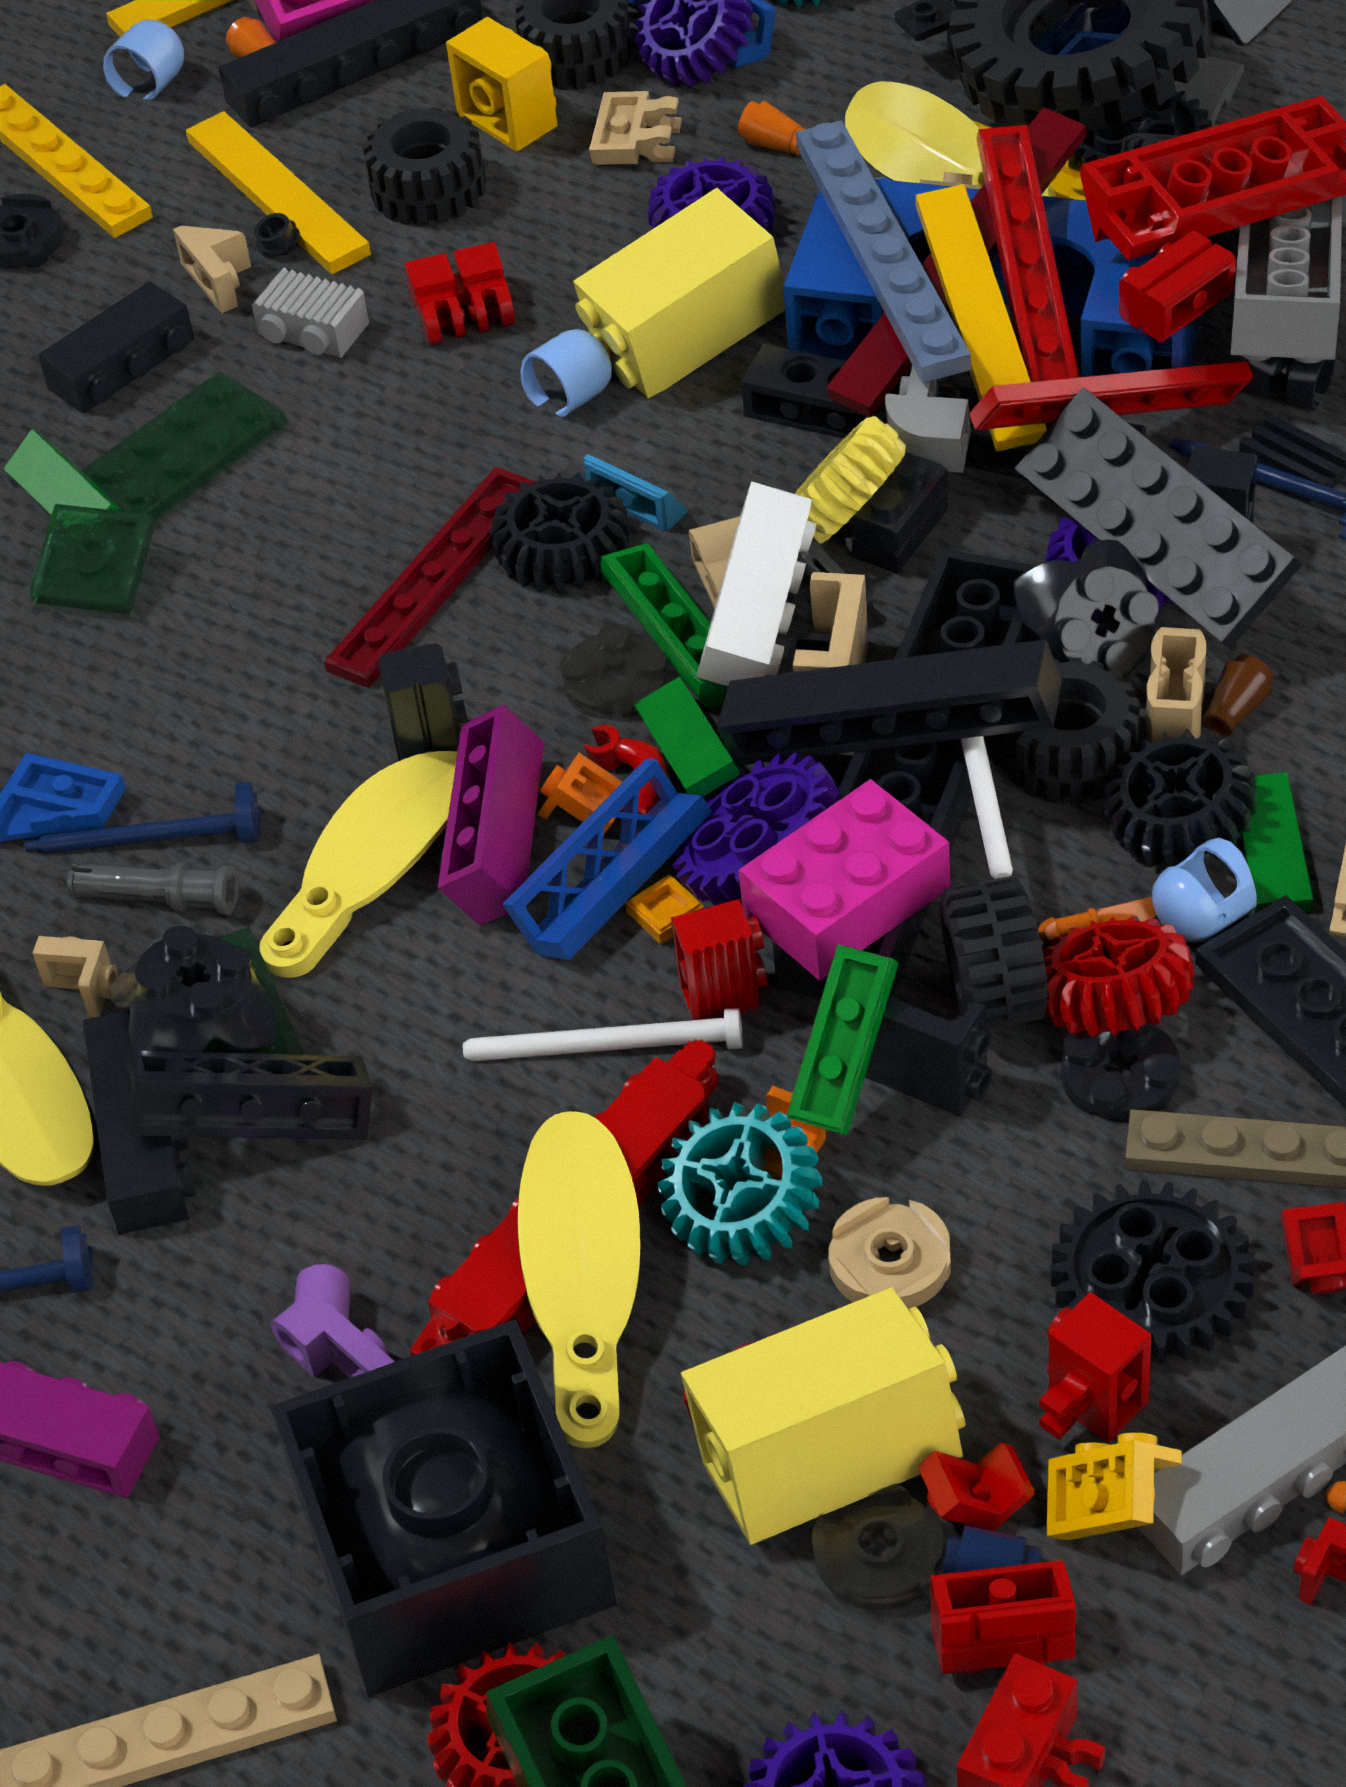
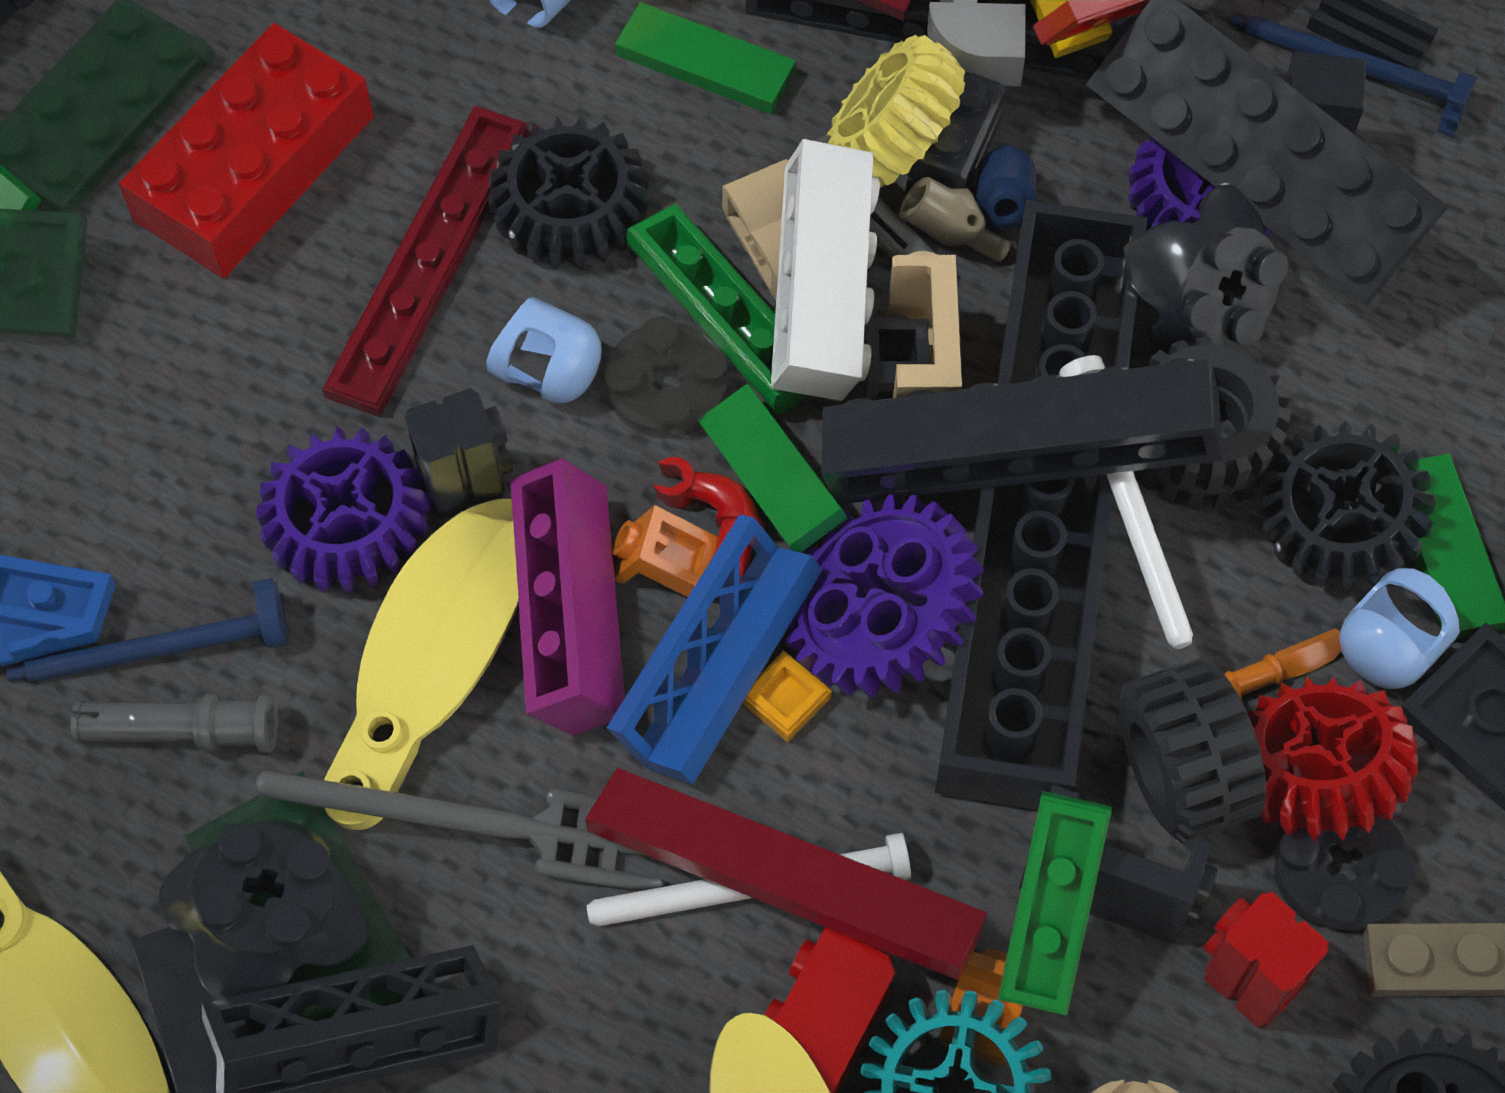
camera: 15 degrees left, 15 degrees up
tan bracket [32,936,118,1018] -> none
dark azure slope [583,454,688,532] -> none
red brick [671,899,768,1020] -> none
dark pink brick [739,779,951,981] -> none
tan brick [1146,627,1206,744] -> none
reddish brown cone [1202,654,1274,737] -> none
none -> red brick [118,22,374,279]
none -> dark grey piece [255,771,665,890]
none -> dark purple gear [256,426,430,594]
none -> light blue helmet [486,297,602,404]
none -> dark red tile [585,768,987,980]
none -> green tile [615,2,796,115]
none -> dark tan piece [898,177,1011,263]
none -> dark blue brick [976,146,1037,229]
none -> red brick [1203,891,1329,1029]

